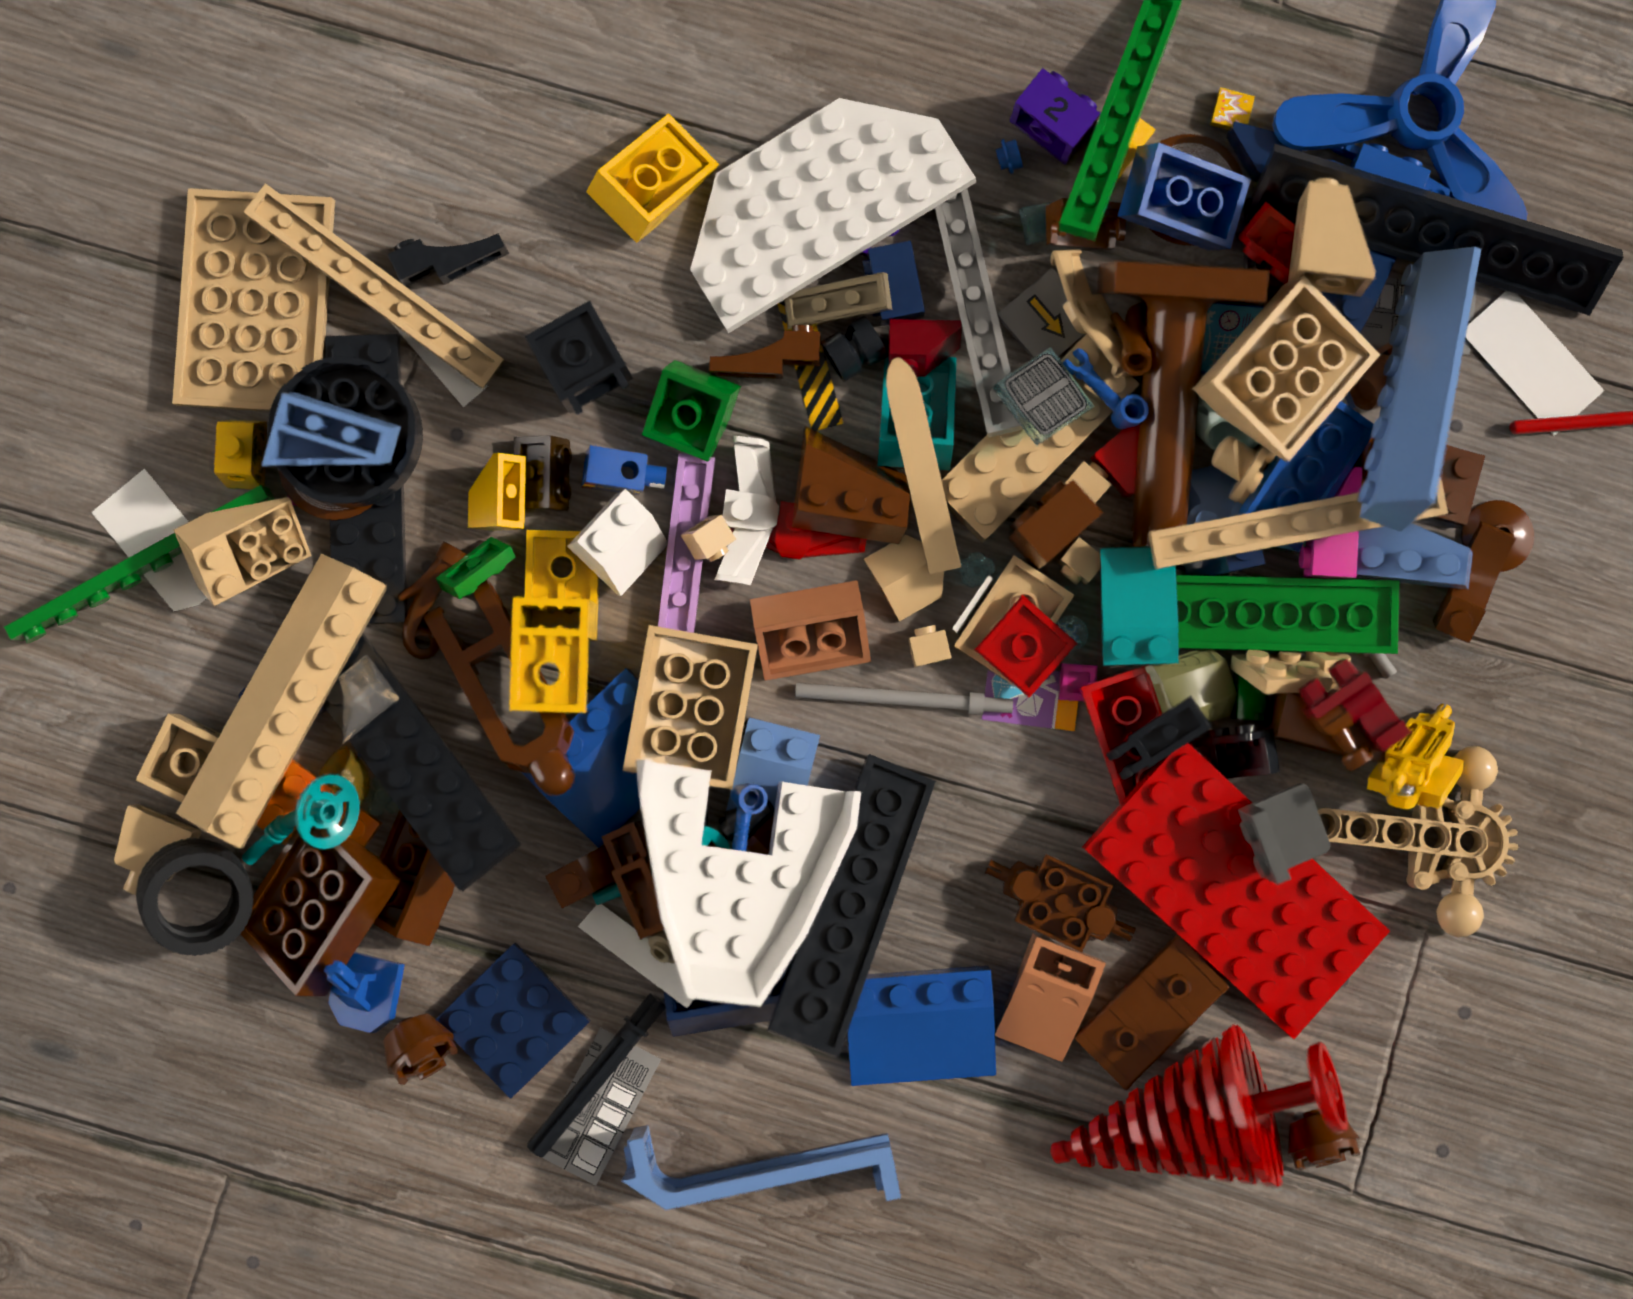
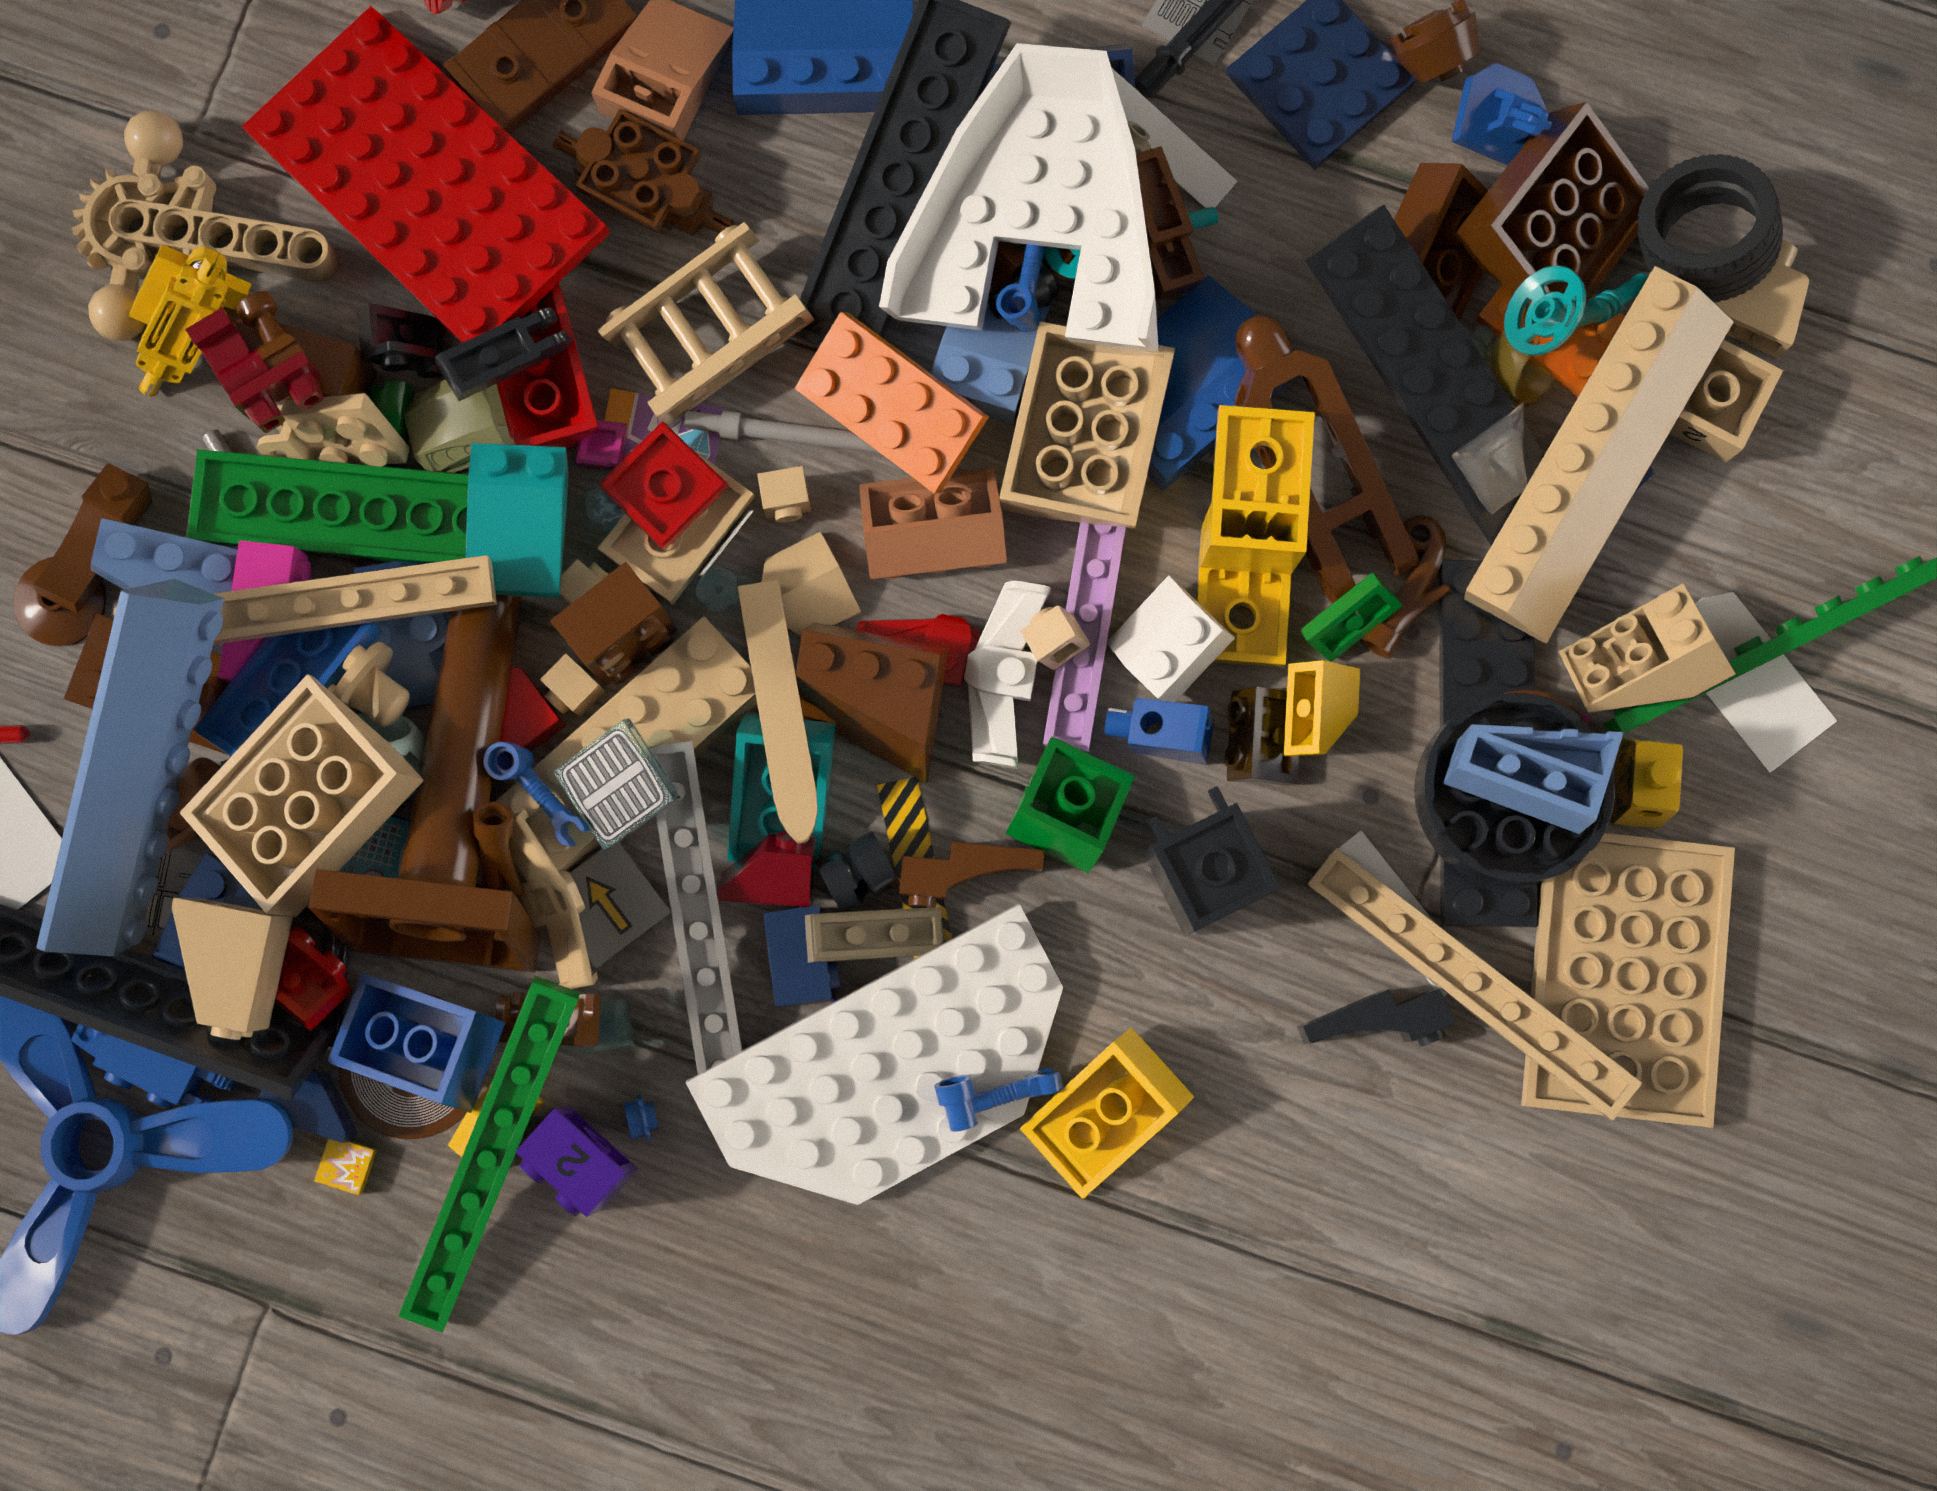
camera: 175 degrees left, 5 degrees down
reddish brown slope [545,845,615,909] -> none
dark grey bracket [1238,783,1330,885] -> none
none -> tan fence [597,222,815,426]
none -> orange plate [794,312,989,493]
none -> blue brick [934,1067,1064,1132]

